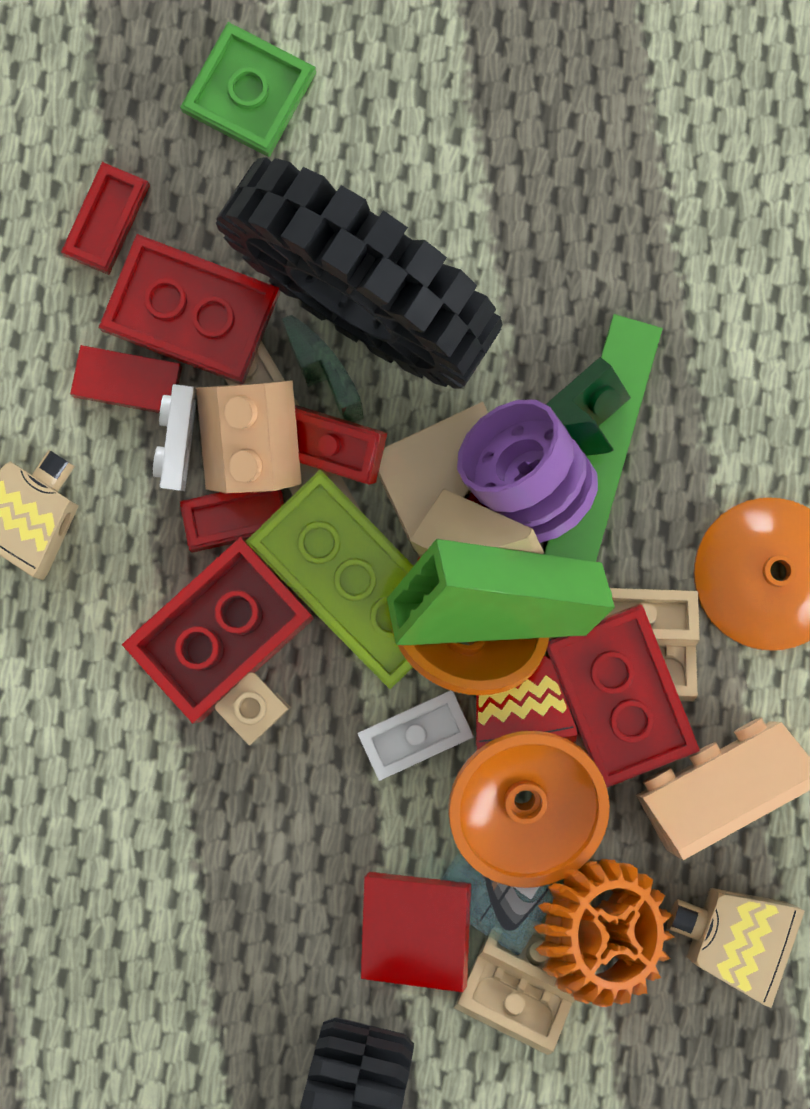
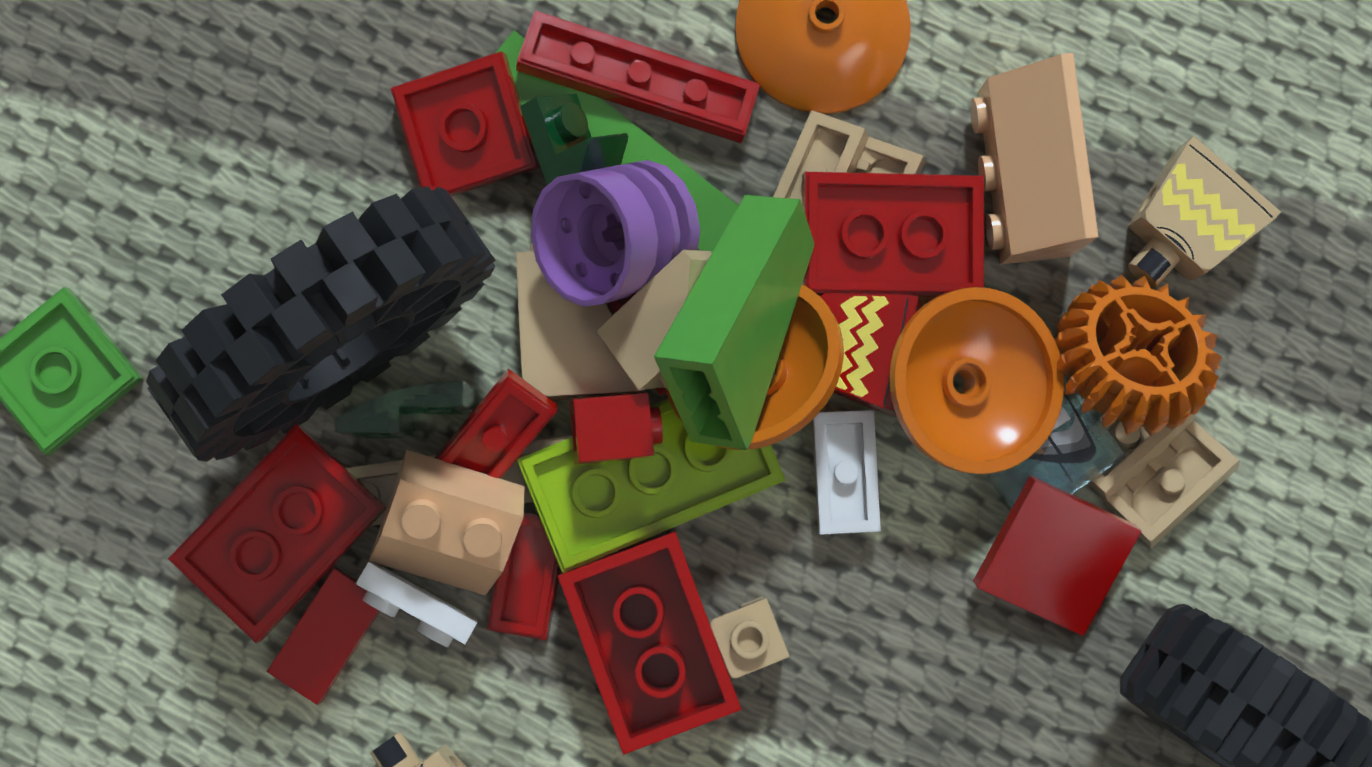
camera: 70 degrees left, 0 degrees up
red tile [61,162,150,275] -> none
none -> red tile [390,51,541,196]
none -> red tile [516,10,760,144]
none -> red brick [569,393,663,465]

